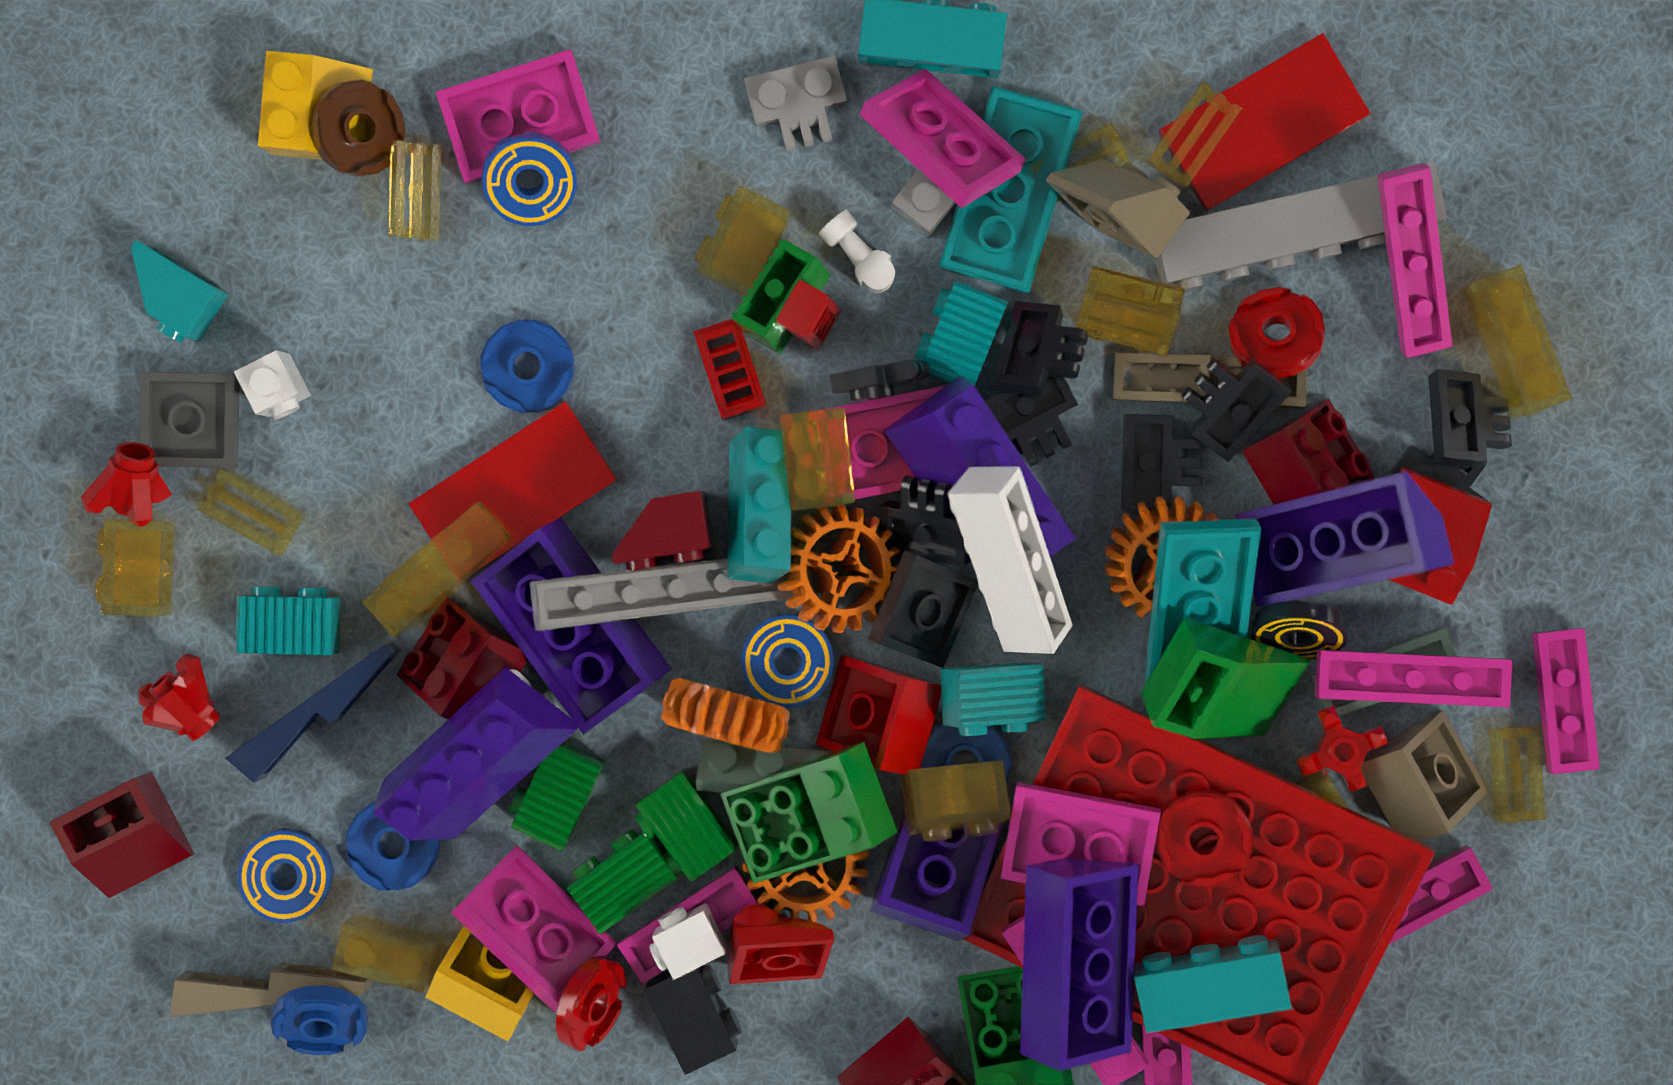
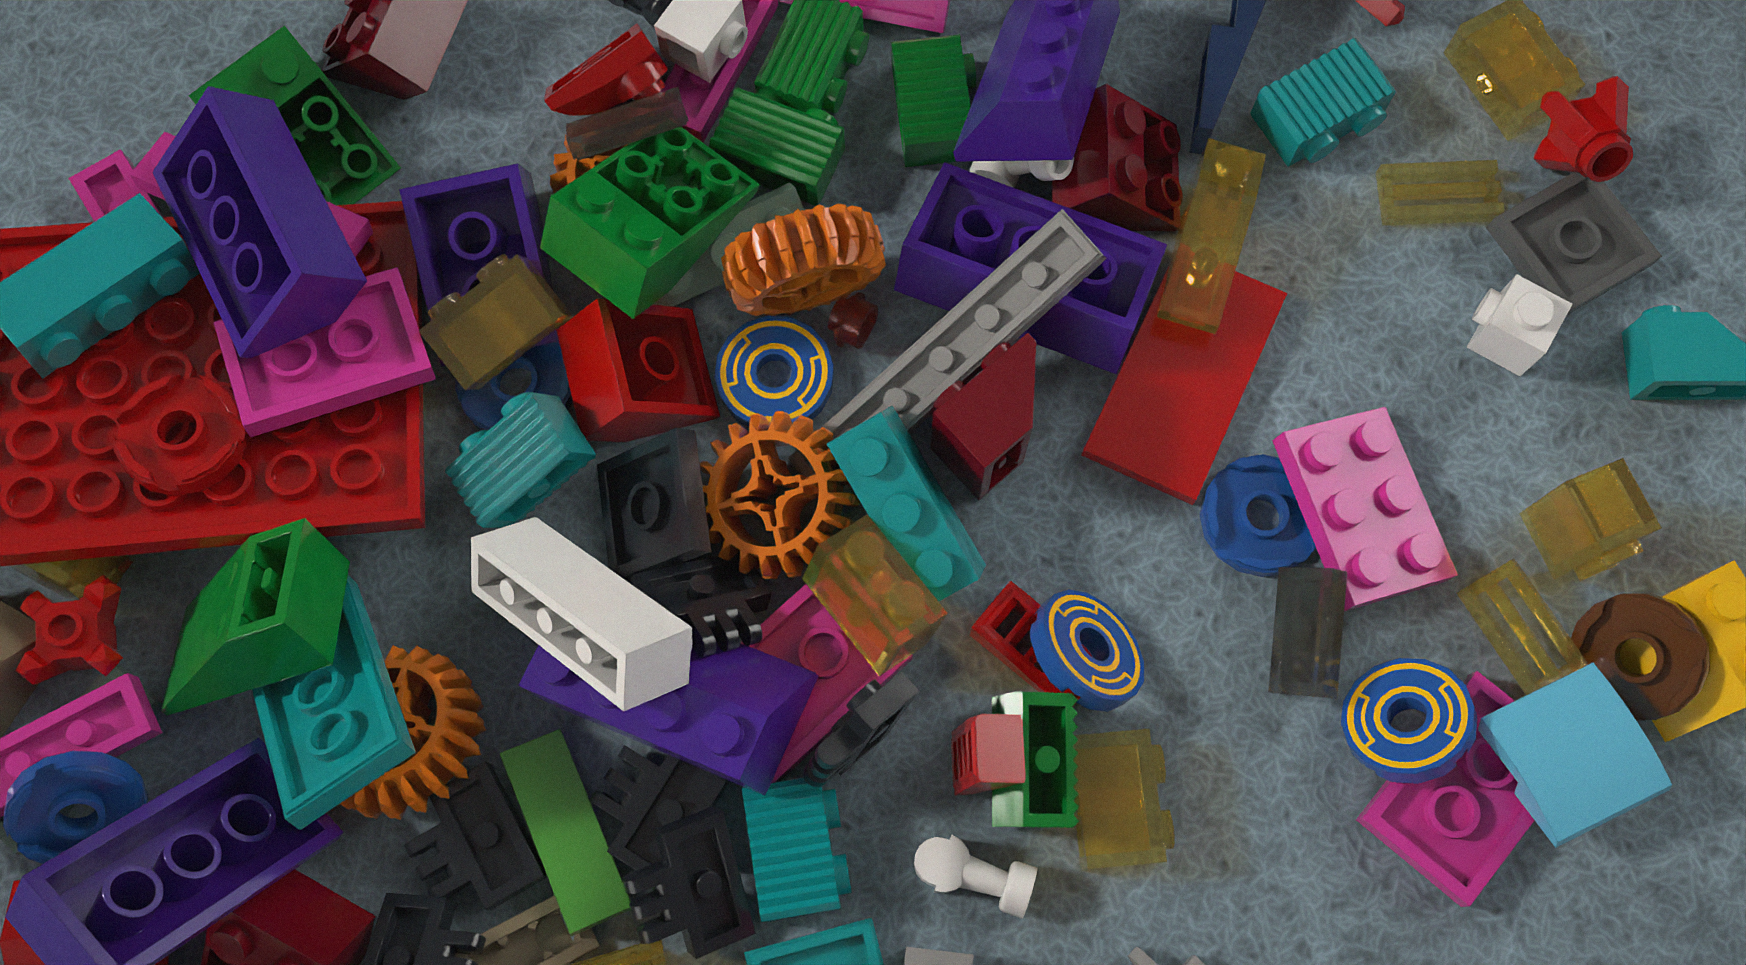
camera: 150 degrees right, 15 degrees down
black tile [1251,600,1348,659] -> none
none -> blue tile [3,751,148,864]
none -> bright green tile [500,729,631,937]
none -> clear smoke tile [566,87,689,161]
none -> clear red plate [828,292,878,349]
none -> blue tile [1030,589,1144,712]
none -> clear smoke plate [1268,567,1347,699]
none -> plate [1272,407,1458,612]
none -> medium azure slope [1478,663,1672,848]
none -> clear yellow brick [1519,458,1662,582]

